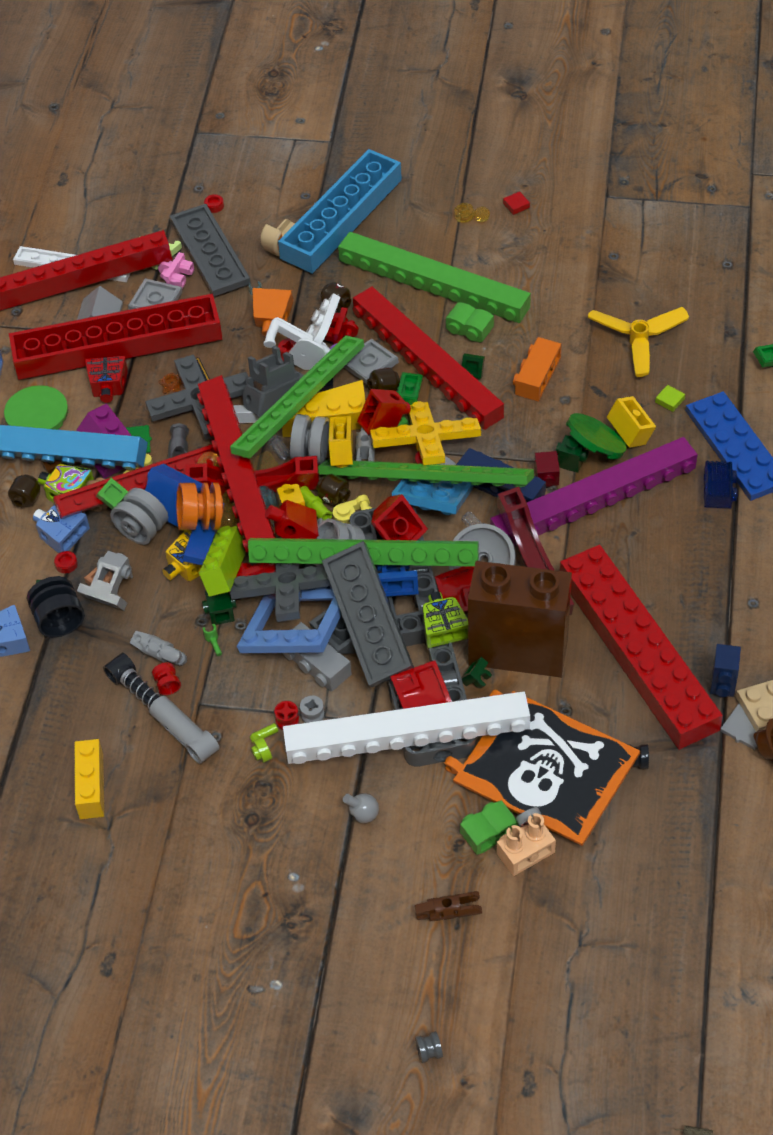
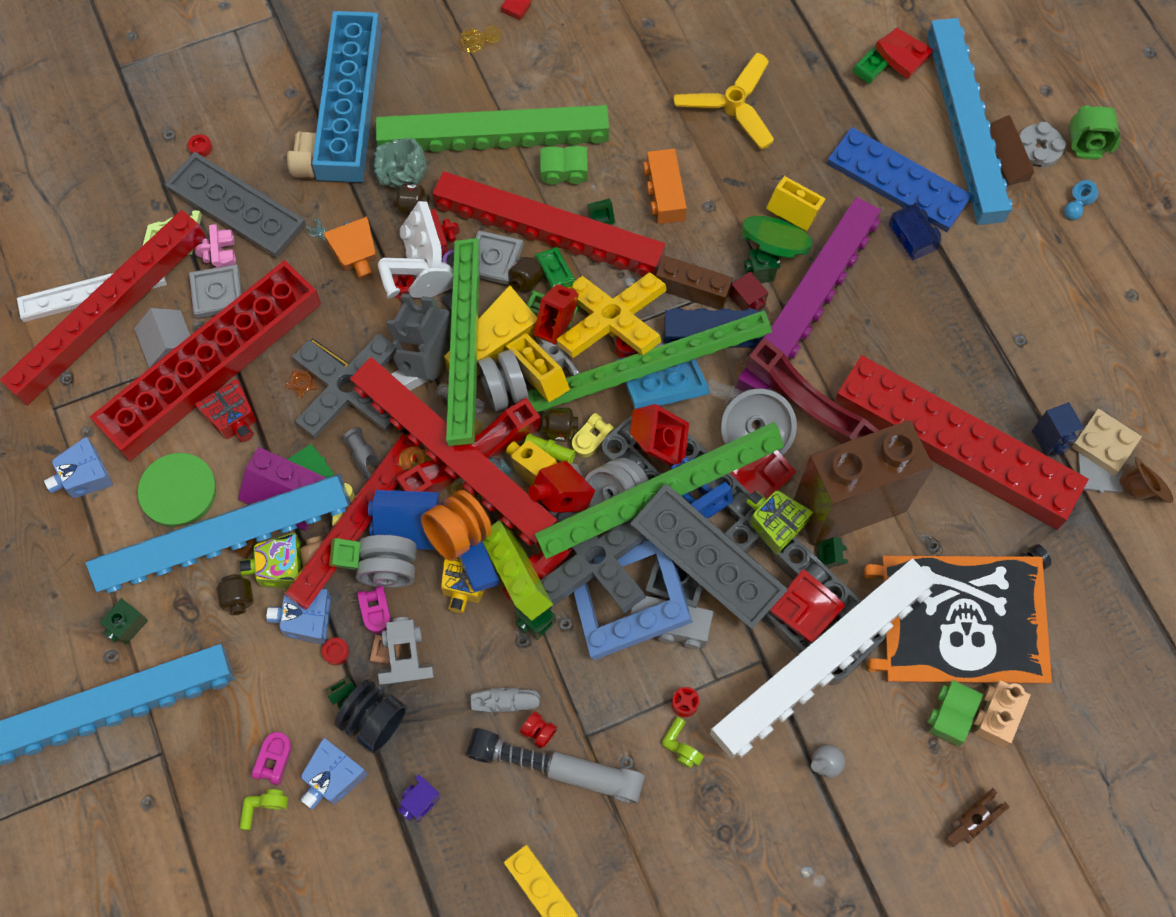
camera: 35 degrees left, 15 degrees up
bright green hand [203,624,222,656] -> none
light grey wheel [300,695,325,723] -> none
light grey tile [516,807,542,827] -> none
lime tile [655,385,685,412] -> none
none -> dark pink plate [357,585,391,634]
none -> sand green hair [374,138,427,189]
none -> dark purple brick [398,774,441,822]
none -> reddish brown brick [656,255,733,310]

